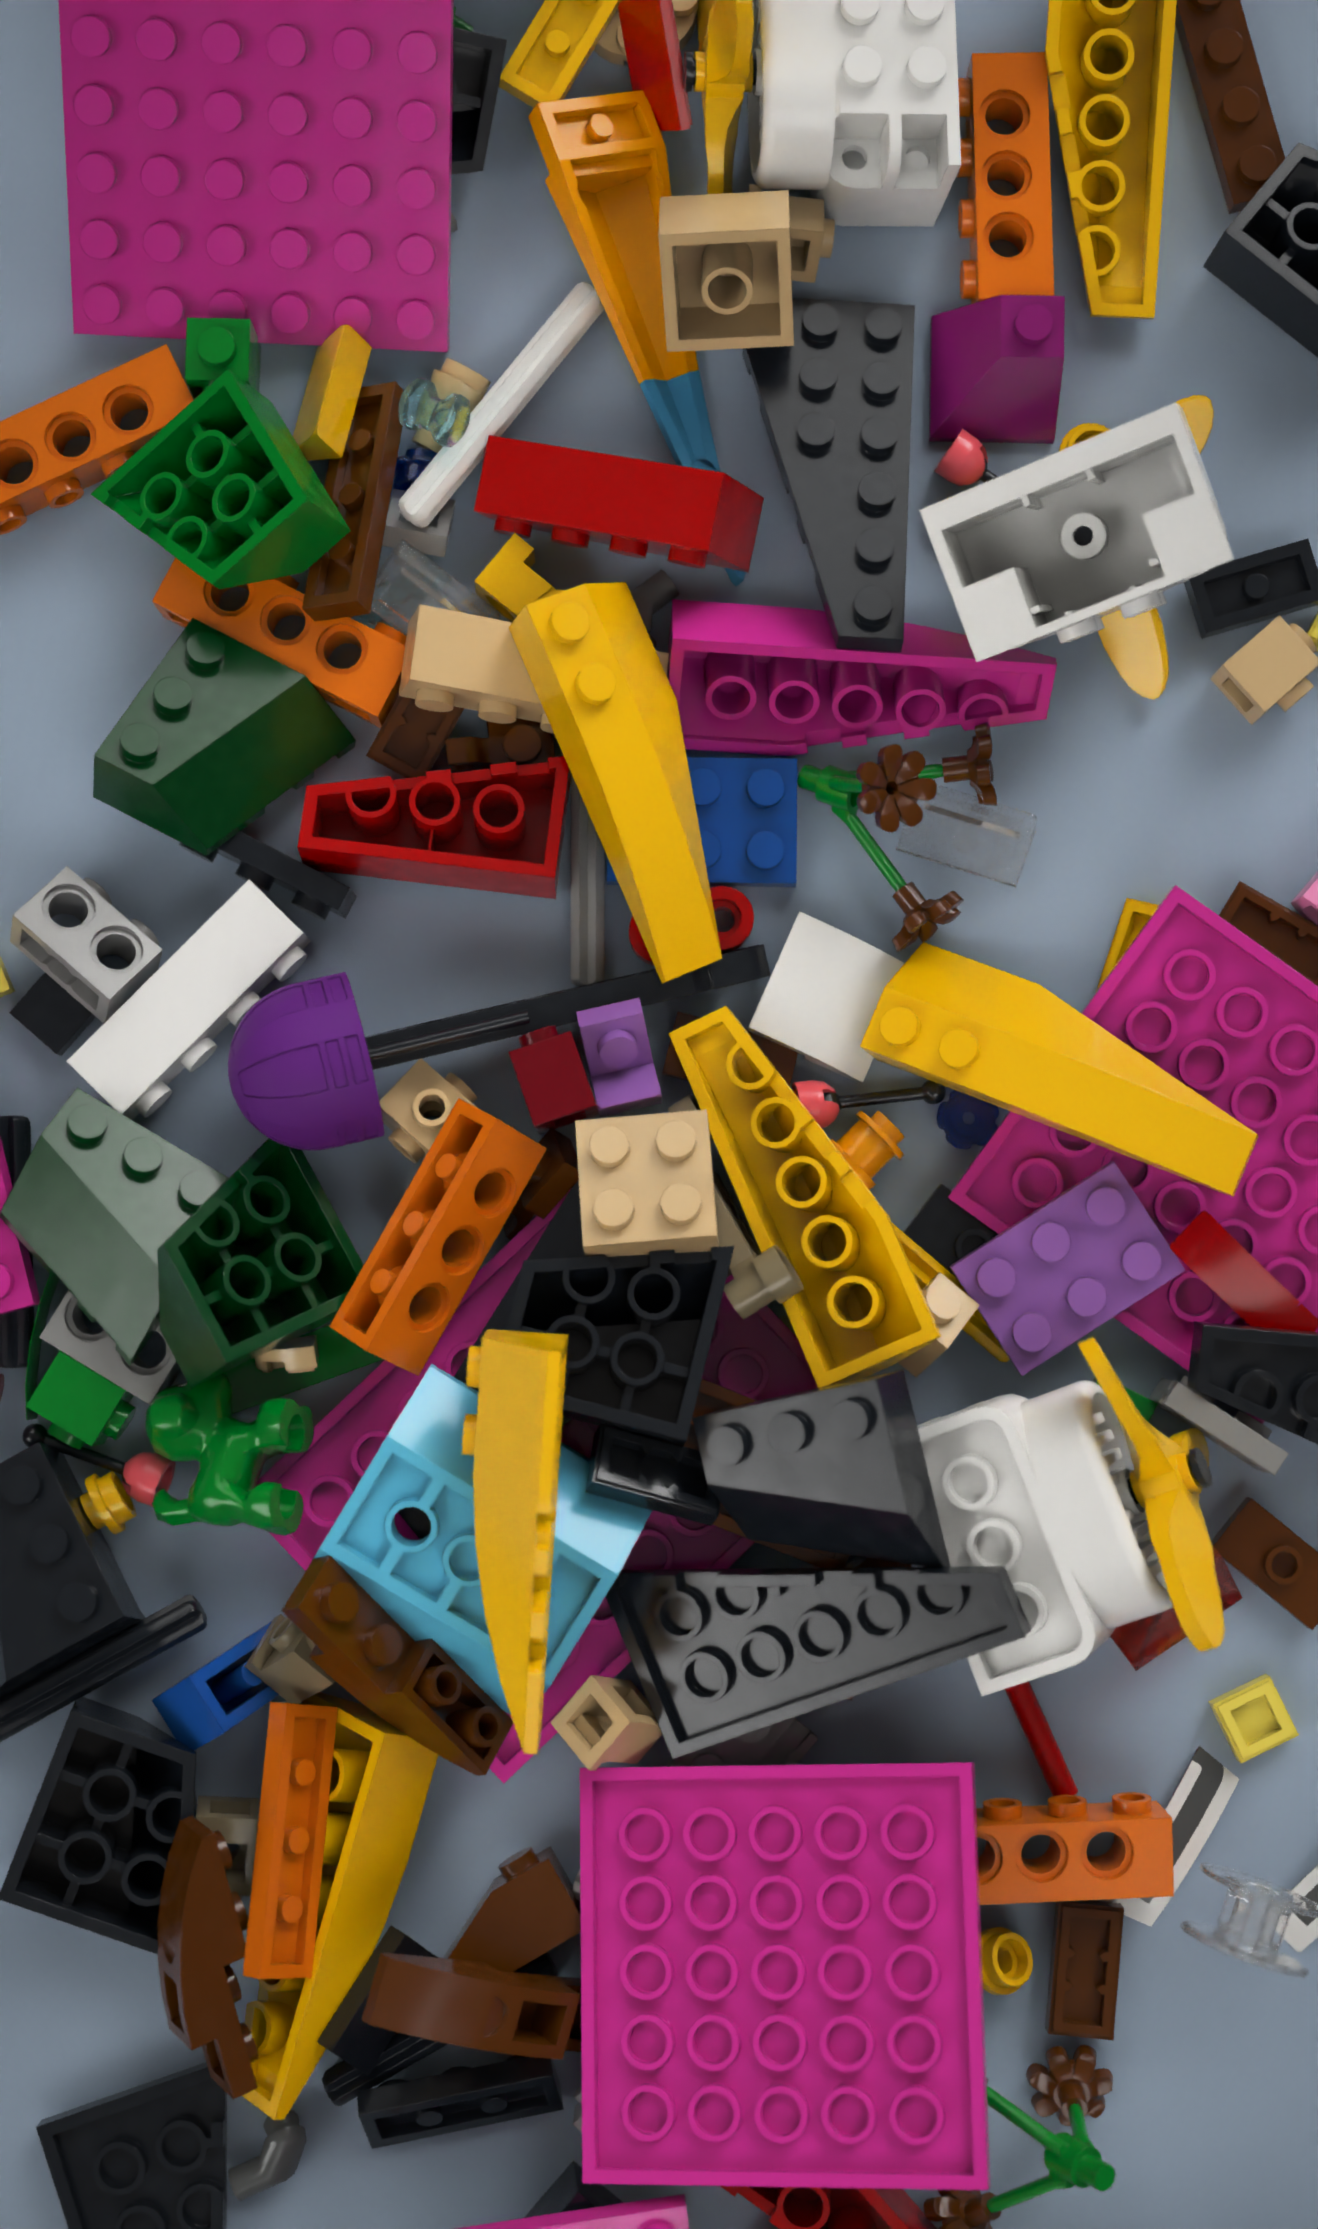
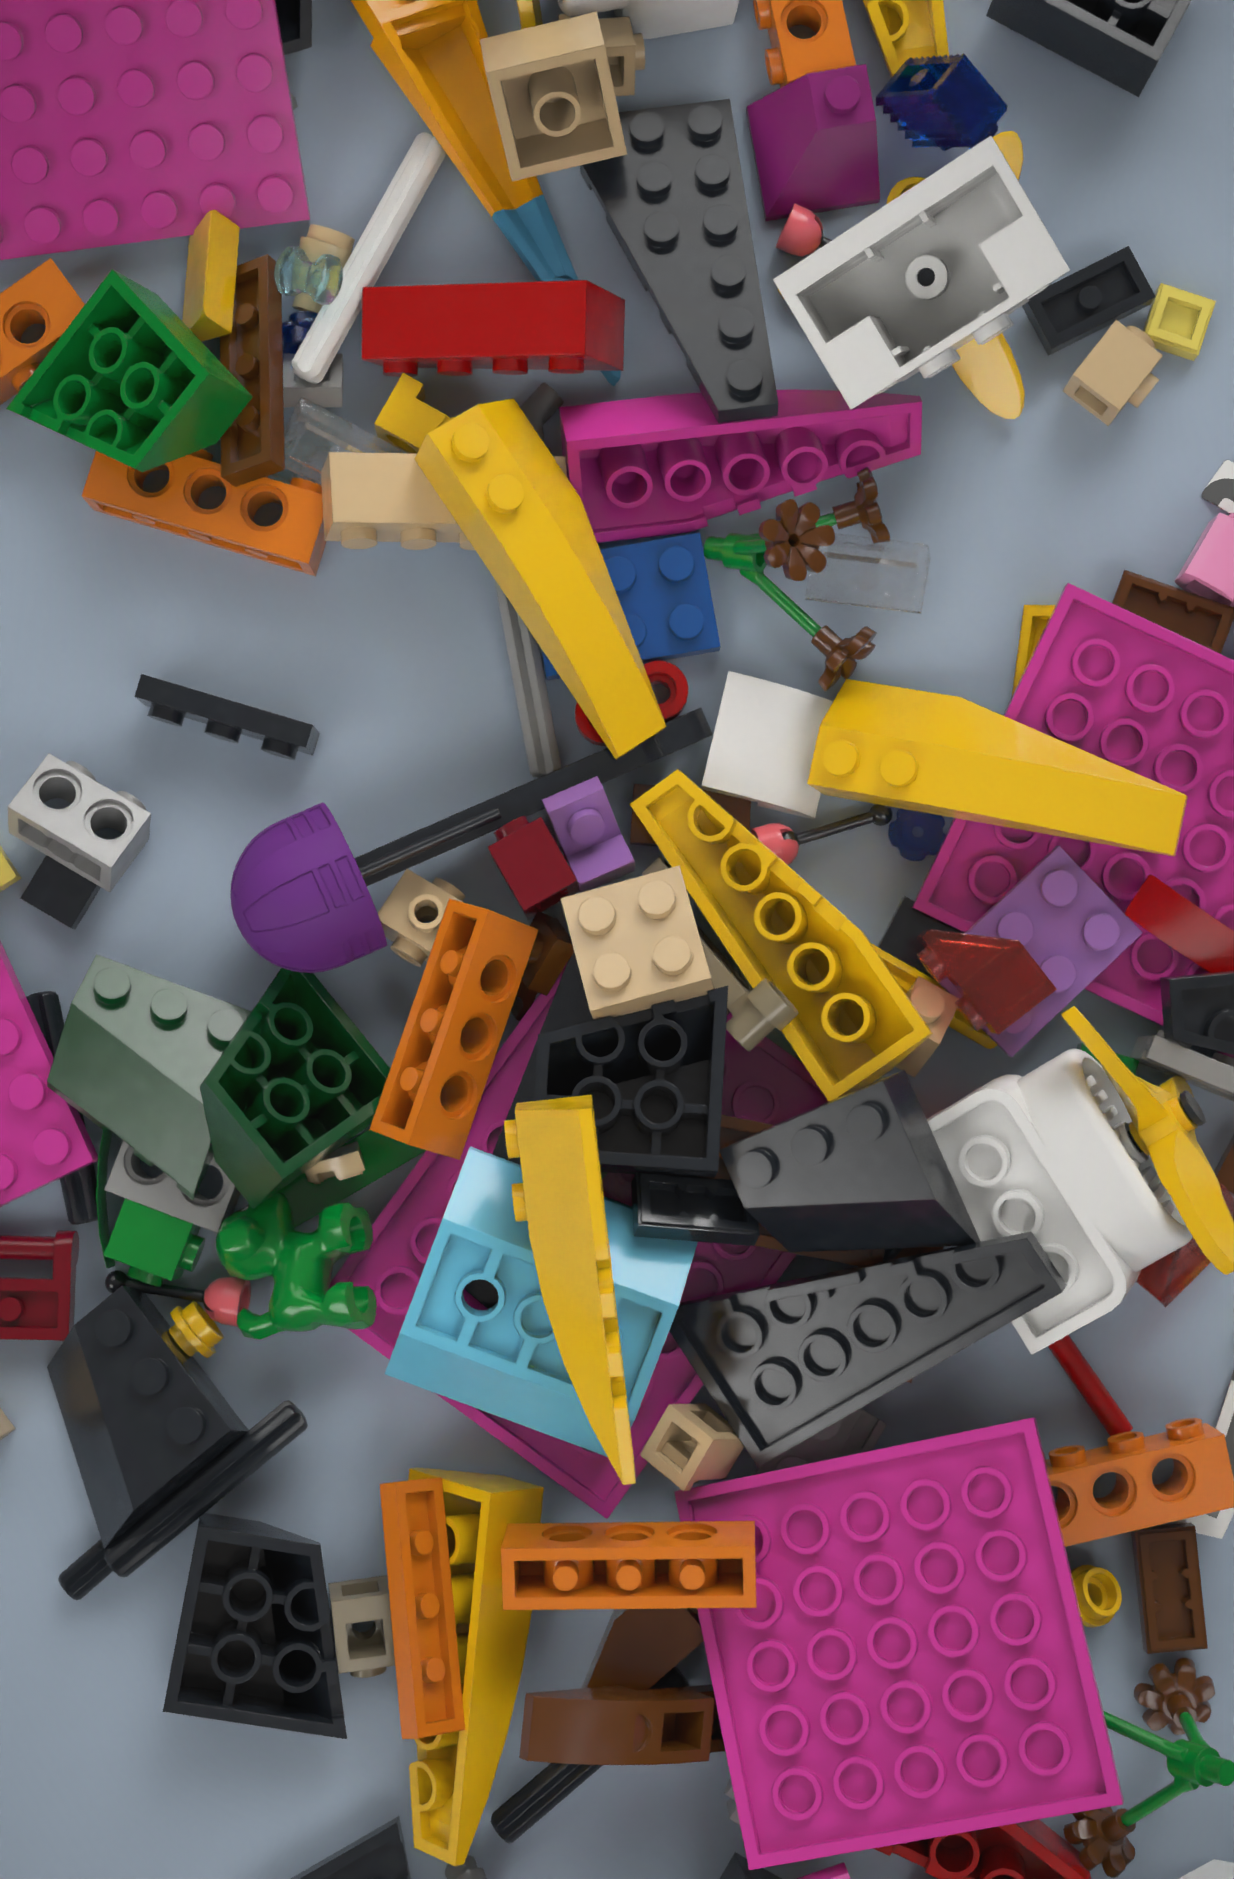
camera: 10 degrees left, 0 degrees up
white brick [66,879,311,1120] -> none
dark green wedge [93,618,356,856] -> none
blue slope [152,1620,279,1751] -> none
reddish brown slope [158,1816,258,2100] -> none
green brick [185,317,261,399] -> none
dark tan brick [245,1614,335,1704] -> none
reddish brown slope [282,1555,513,1776] -> none
red wedge [297,756,571,899] -> none
black plate [317,1926,438,2076] -> none
black plate [357,2055,564,2149] -> none
reddish brown plate [366,696,465,778] -> none
reddish brown plate [445,718,556,773] -> none
light orange brick [831,1110,905,1190] -> none
none -> orange brick [501,1521,757,1610]
none -> clear blue brick [876,53,1008,151]
none -> clear red slope [916,929,1057,1035]

